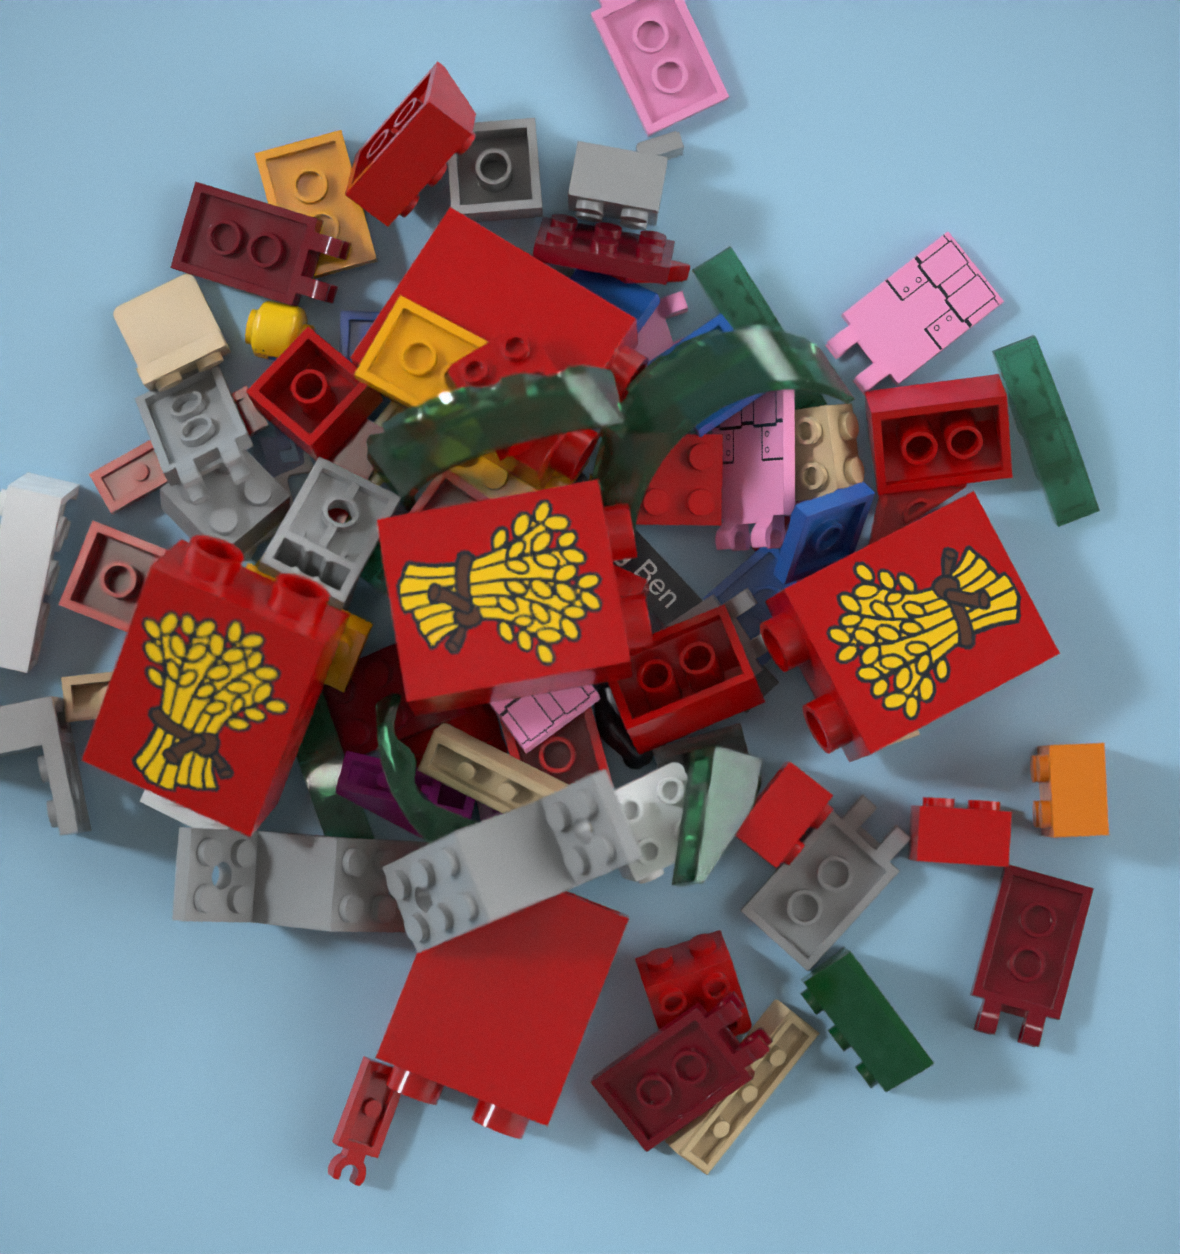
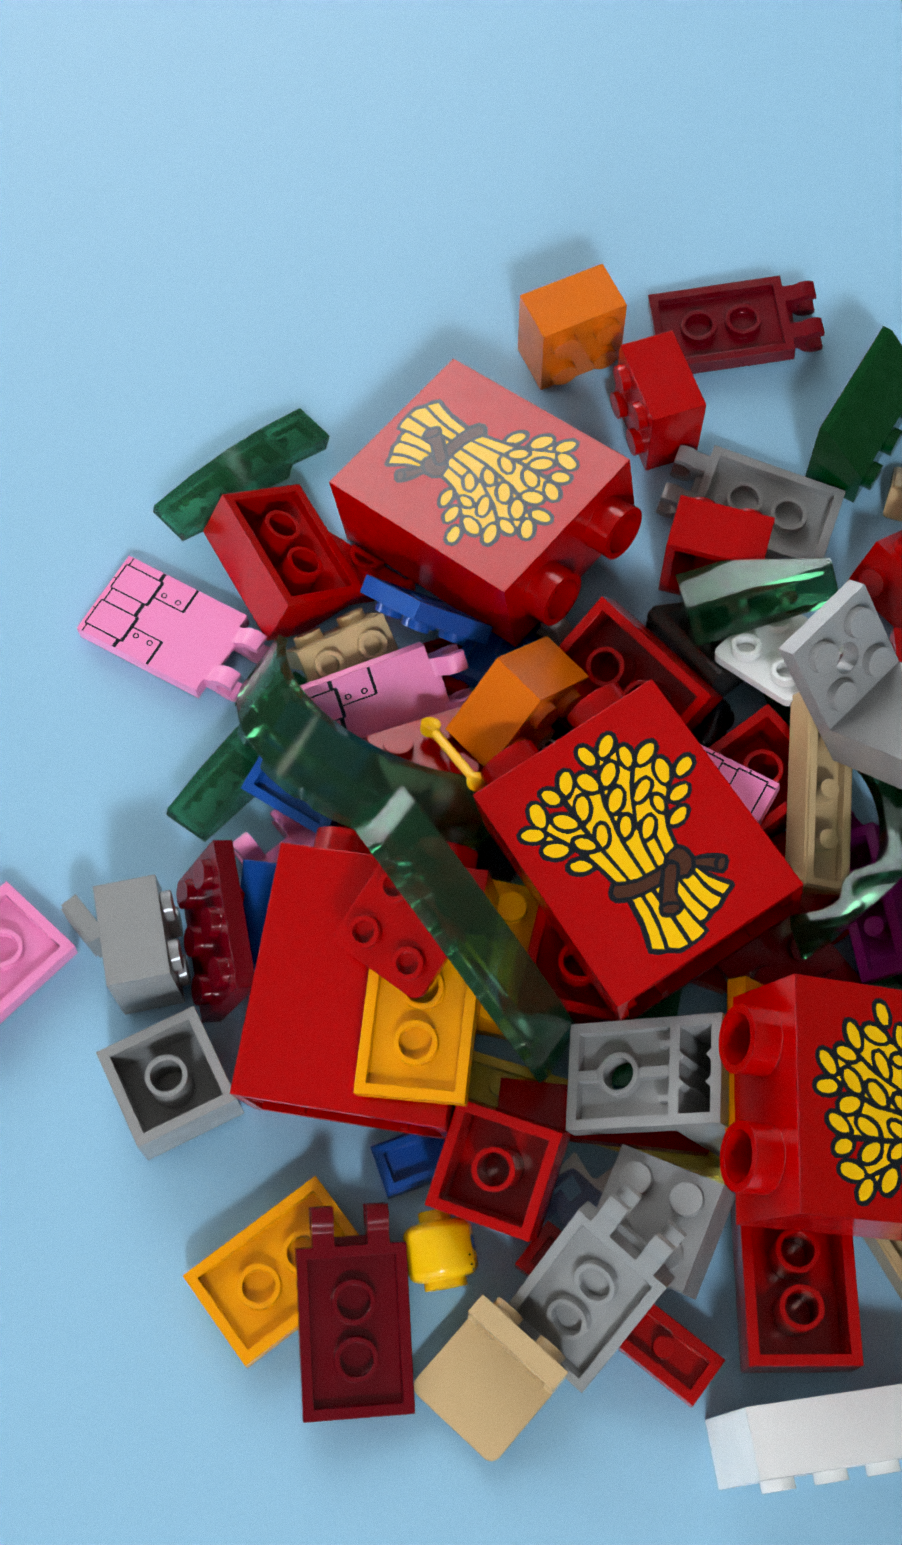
camera: 110 degrees left, 20 degrees down
red slope [345,61,476,227] -> none
none -> yellow hinge [420,717,486,792]
none -> orange brick [445,636,590,767]

